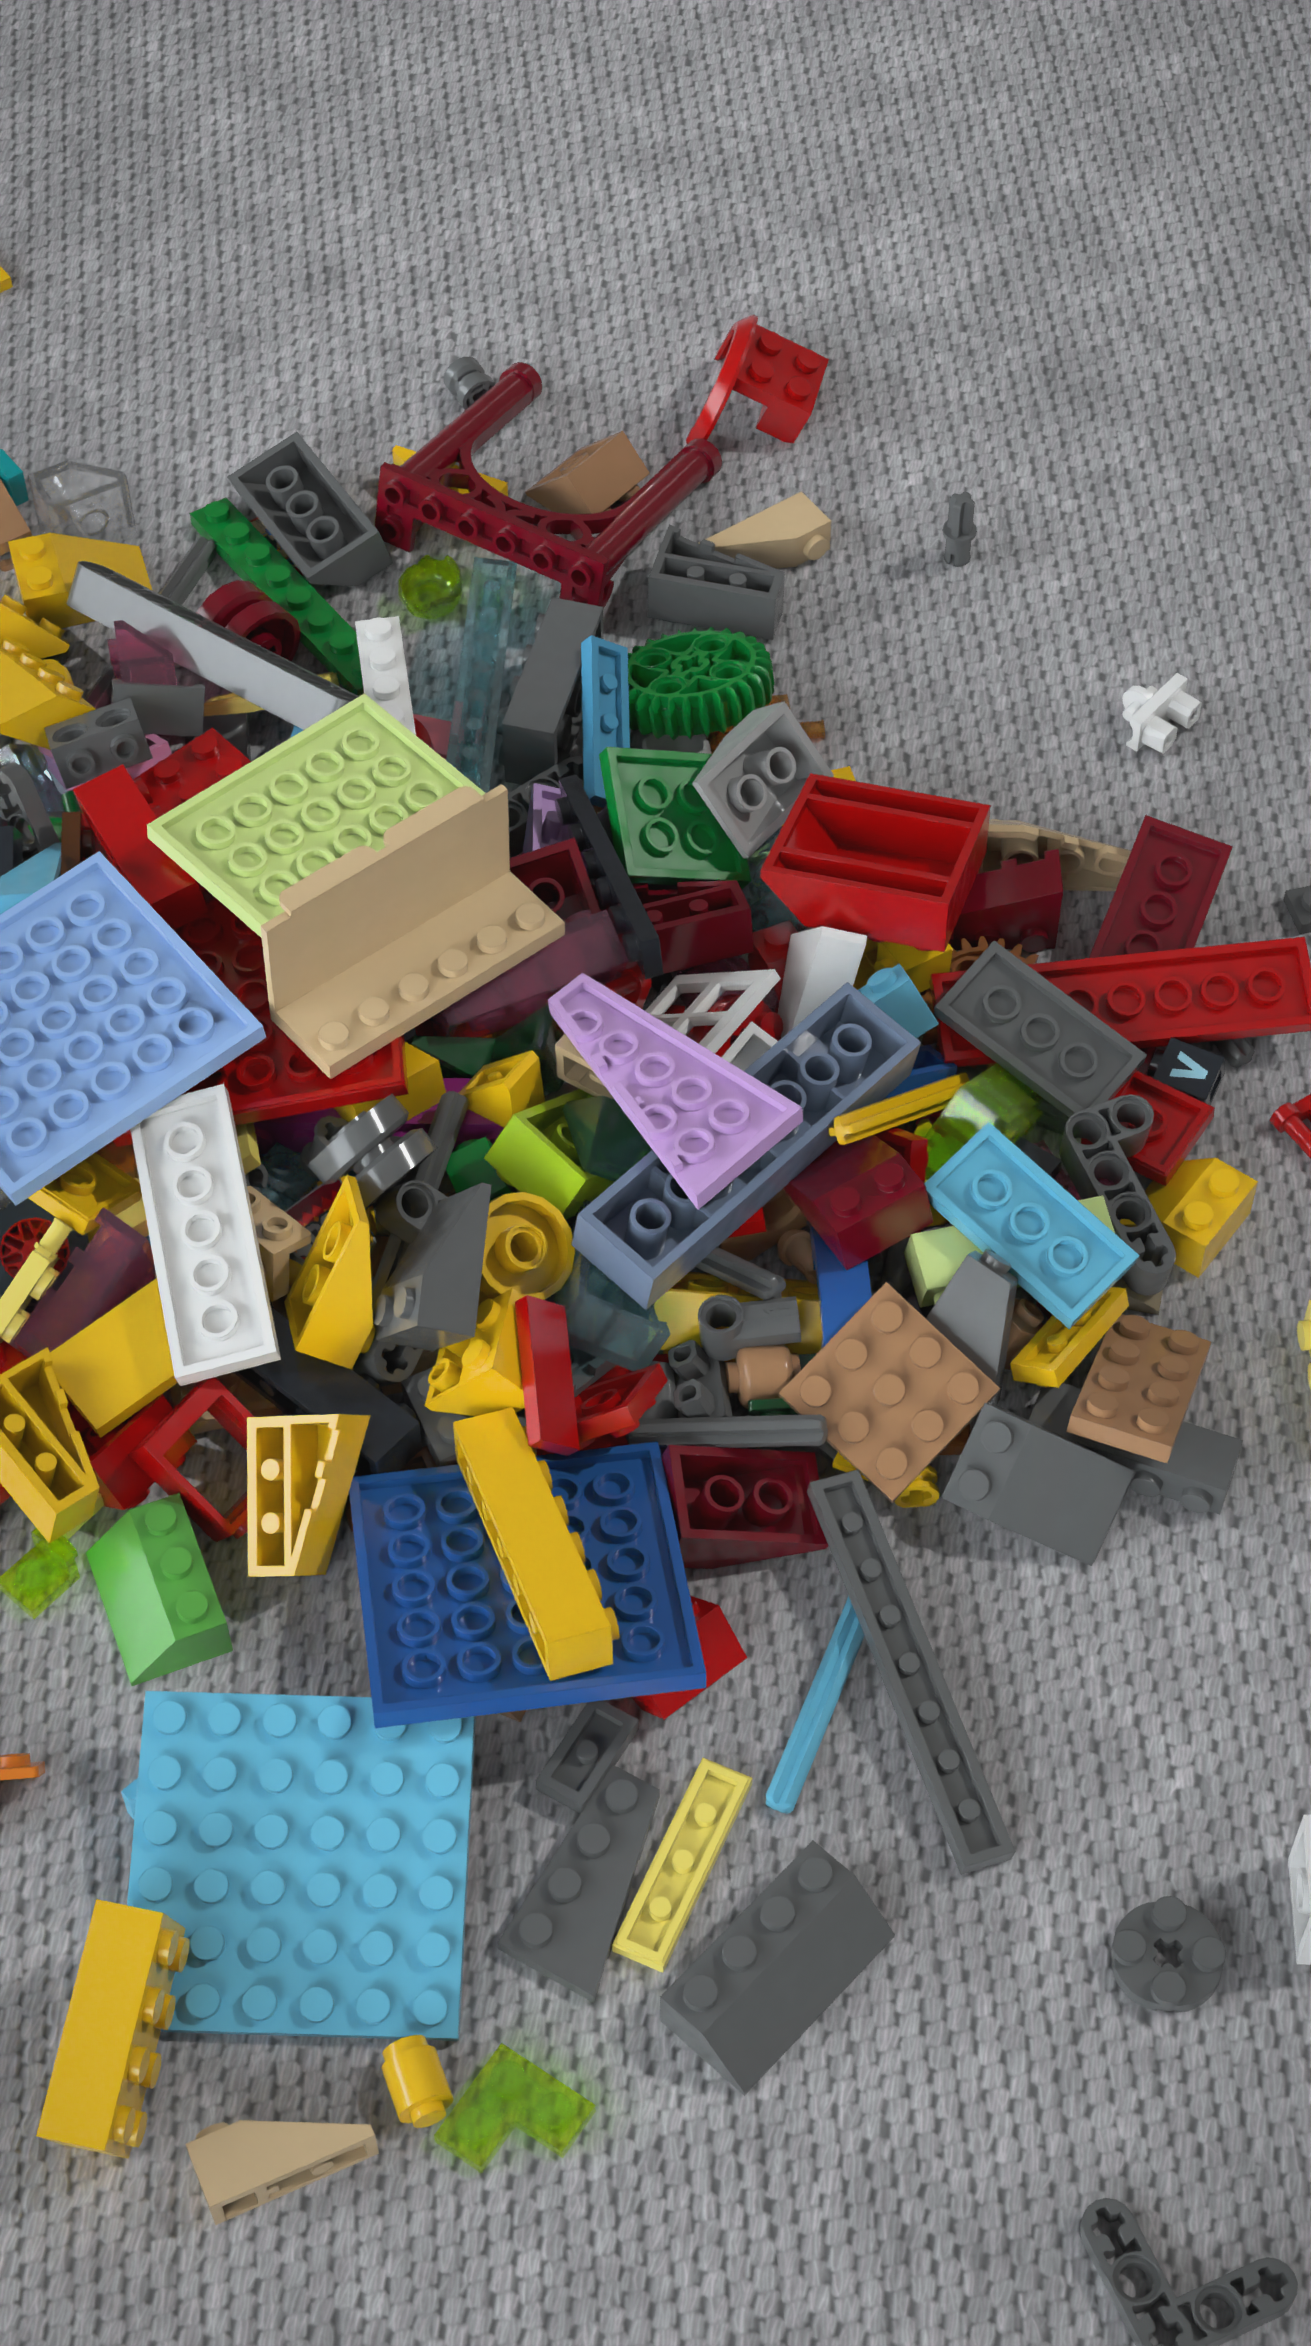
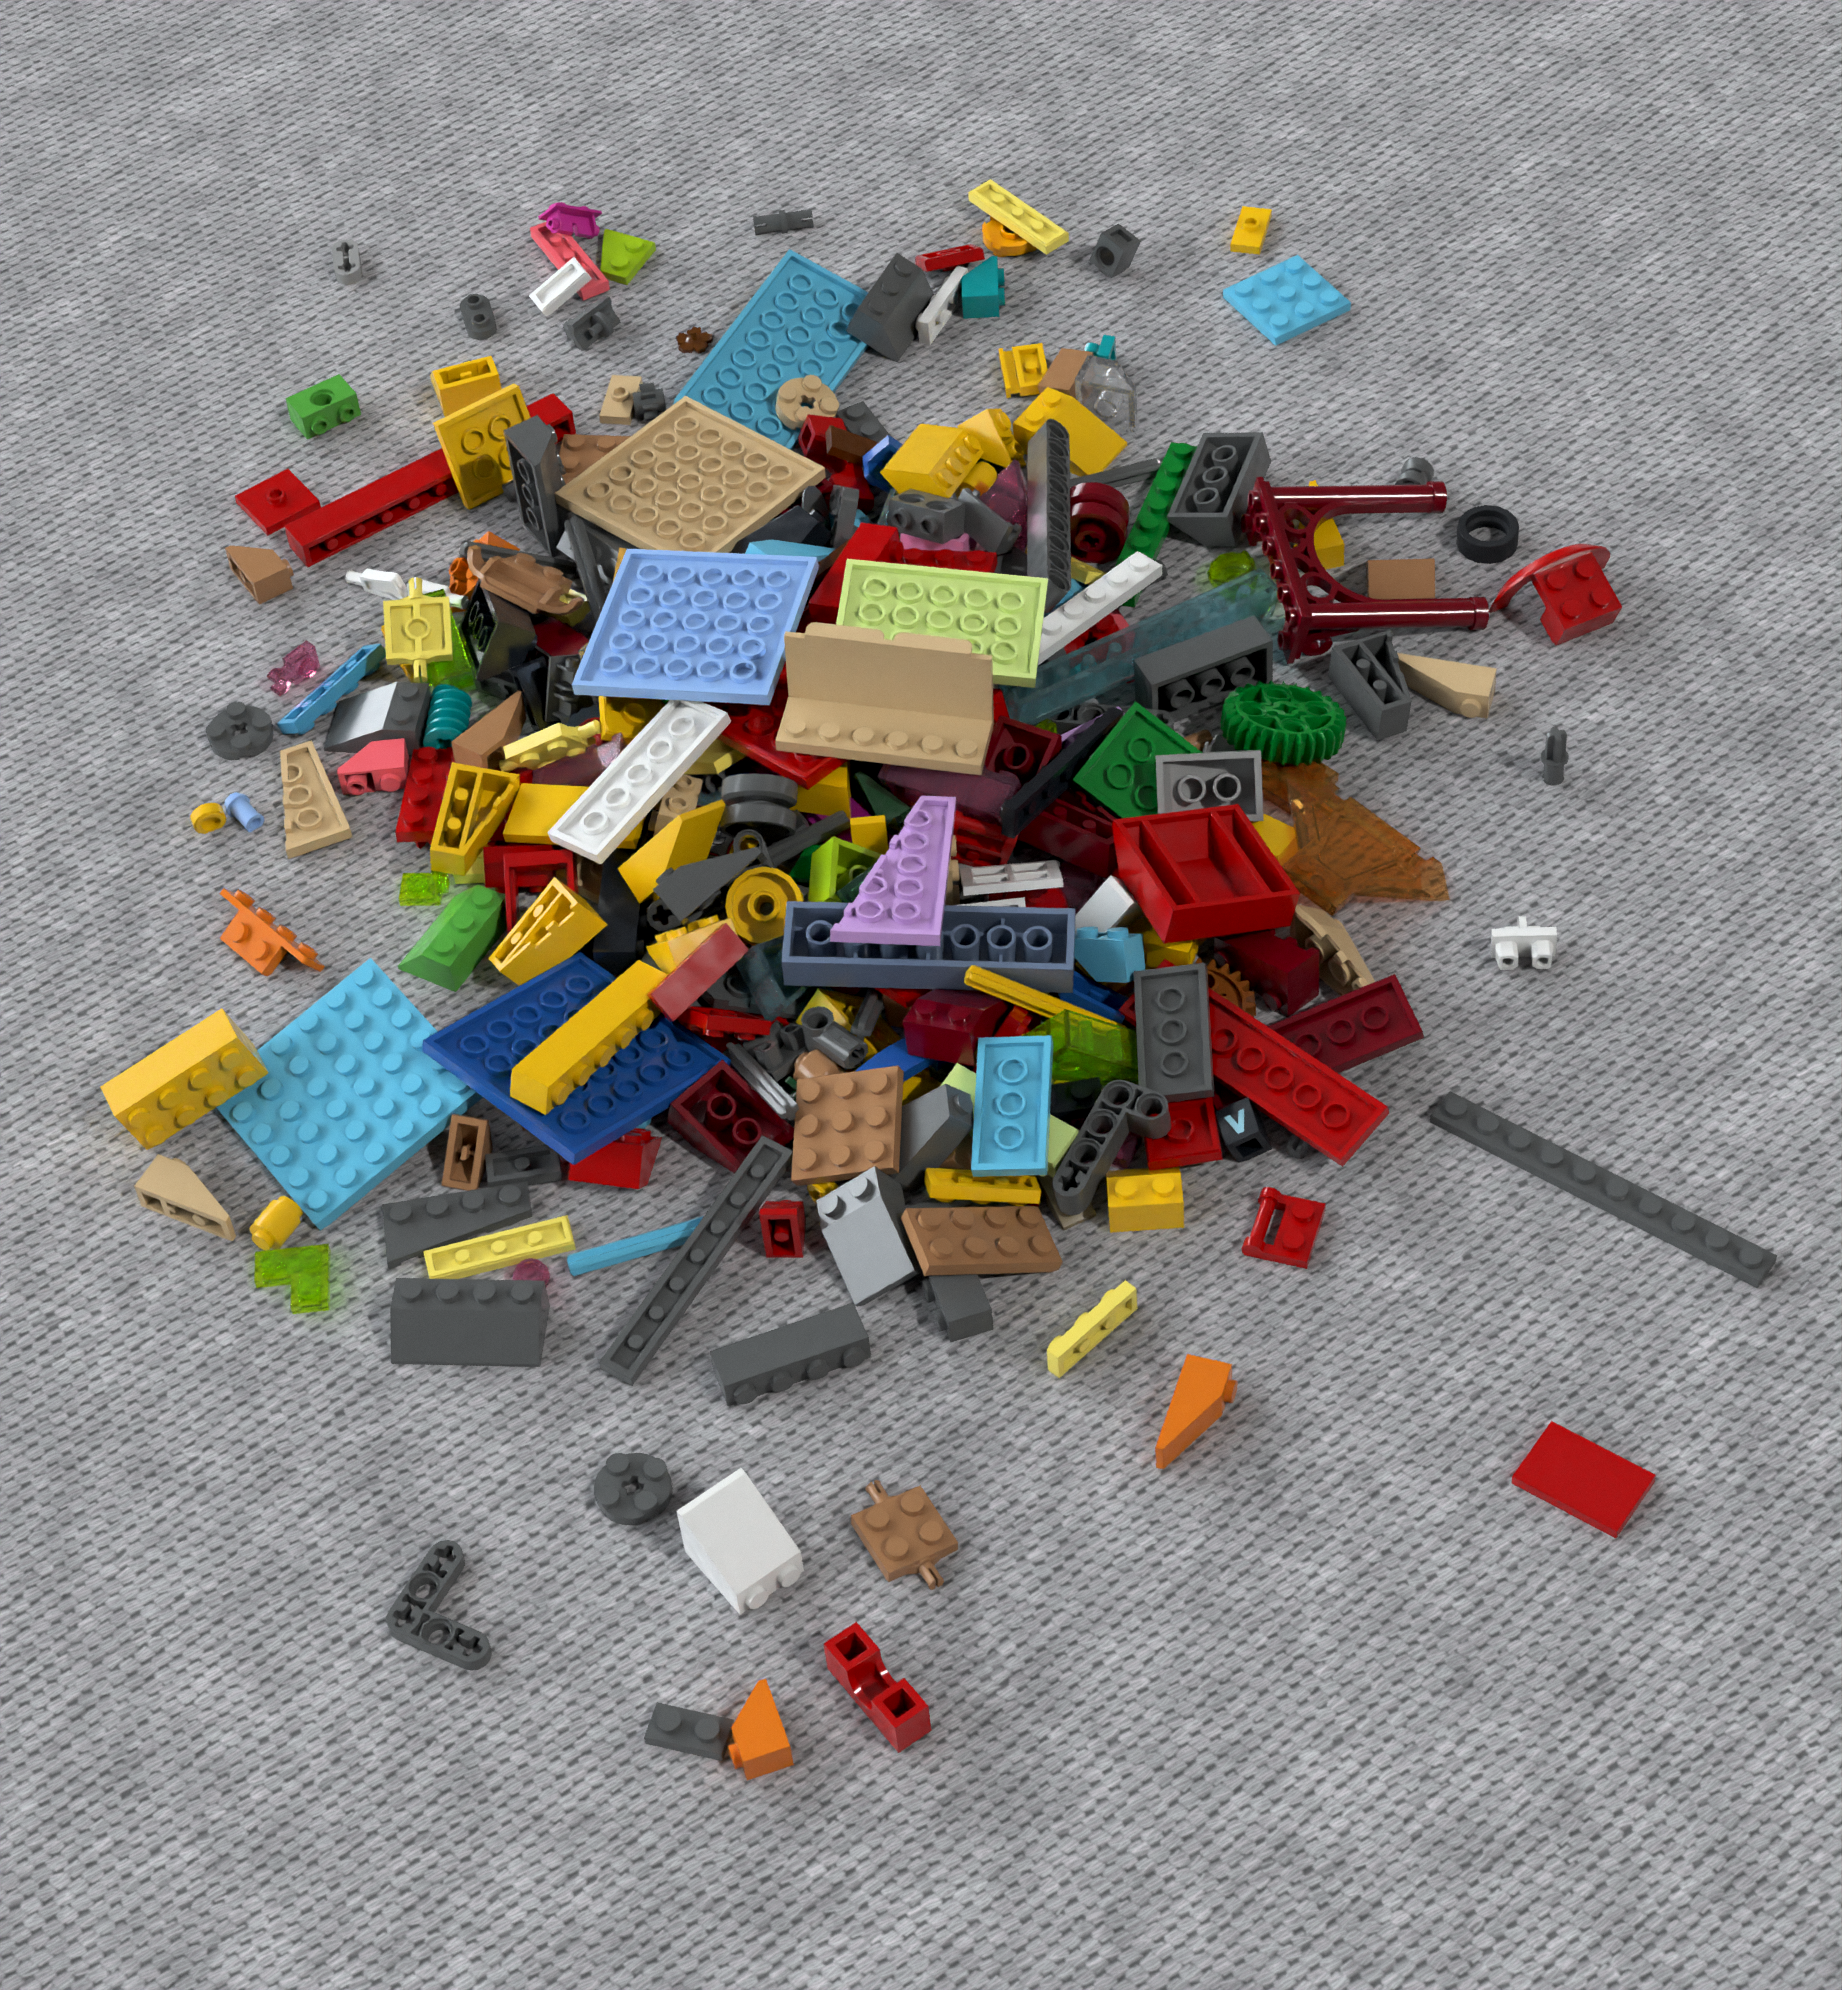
camera: 55 degrees right, 5 degrees down
dark azure plate [581,635,630,808] -> none
none -> medium nougat slope [441,1114,493,1191]
none -> clear pink plate [513,1258,550,1287]
none -> dark grey brick [710,1303,871,1406]
none -> red slope [759,1200,806,1258]
none -> medium azure plate [1223,255,1351,346]
none -> clear orange plate [1282,778,1450,916]
none -> black tyre [1456,505,1519,564]

